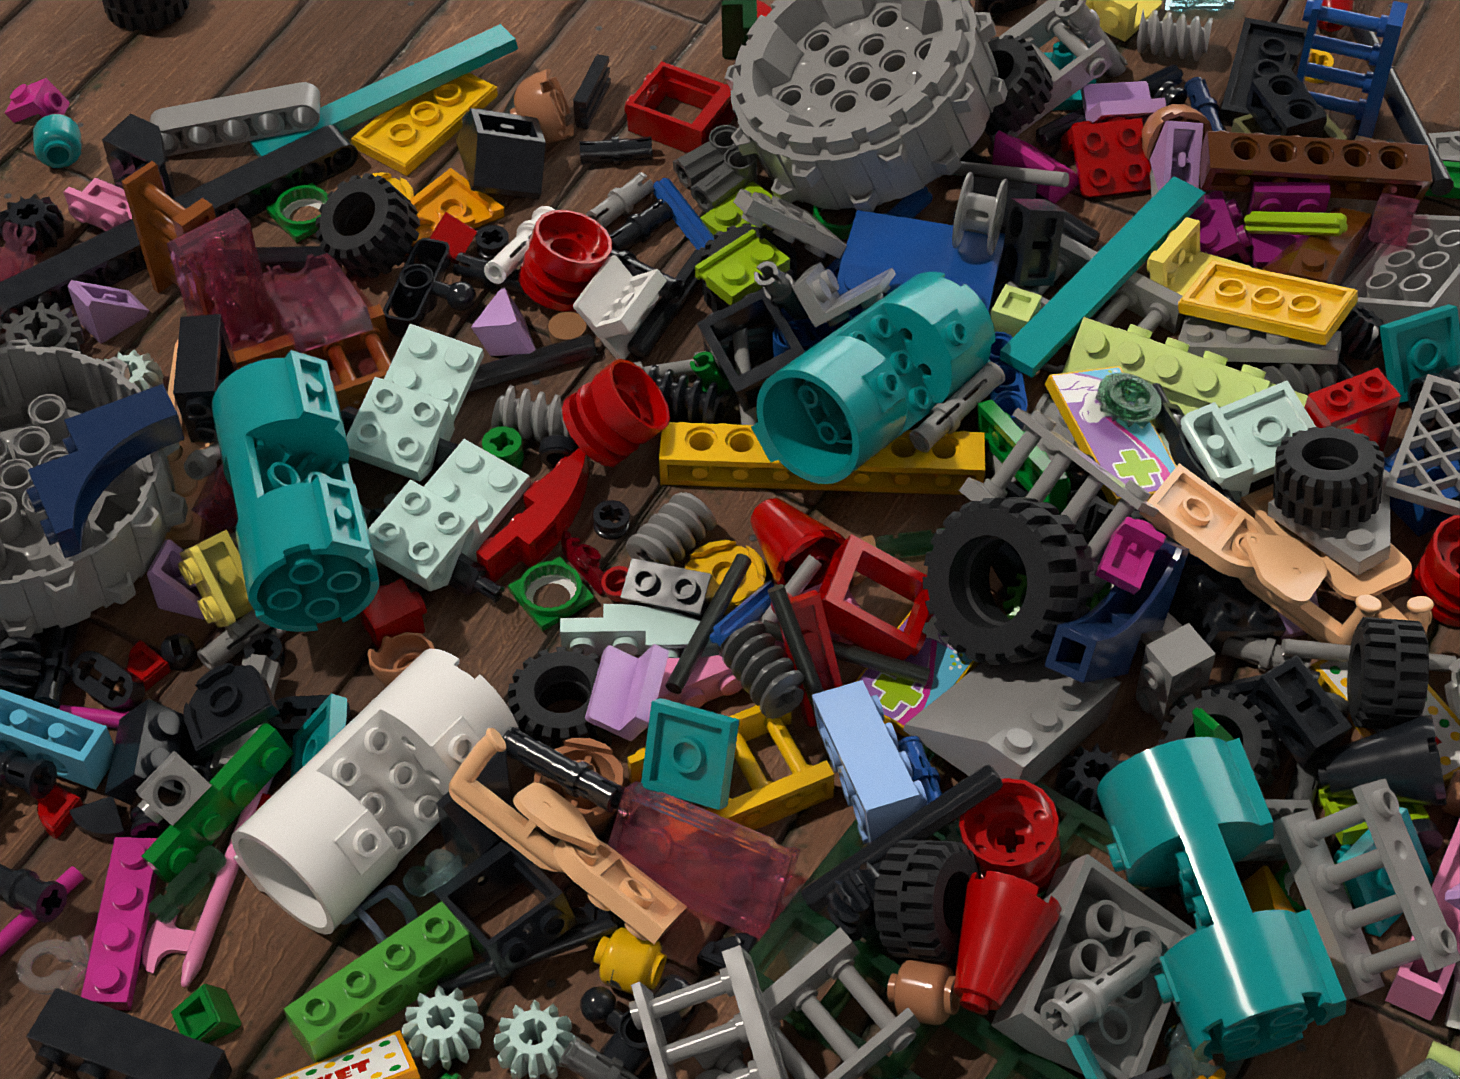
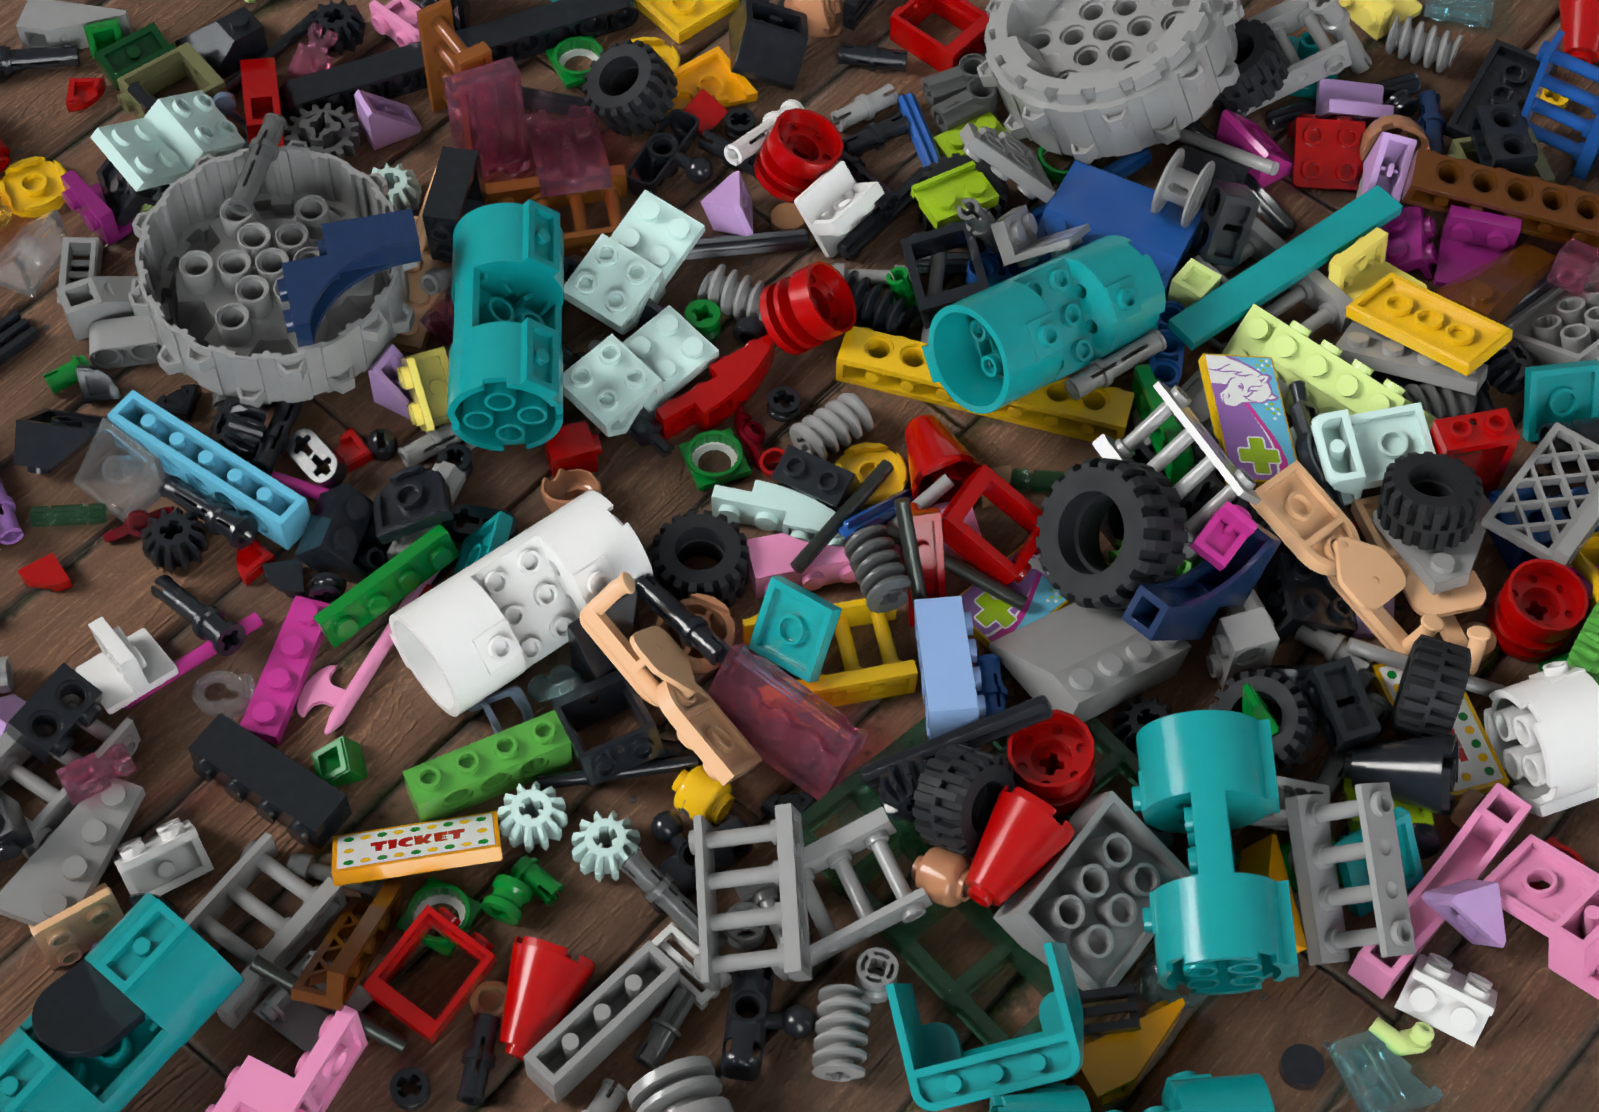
camera: 10 degrees right, 5 degrees up
light grey brick [136,751,212,826] -> none
clear green axle [148,845,227,924] -> none
lavender panel [585,644,669,741] -> none
light grey pin [1040,941,1162,1042] -> none
clear green gear [1095,373,1161,428] -> none
lime axle [1244,211,1348,236] -> none

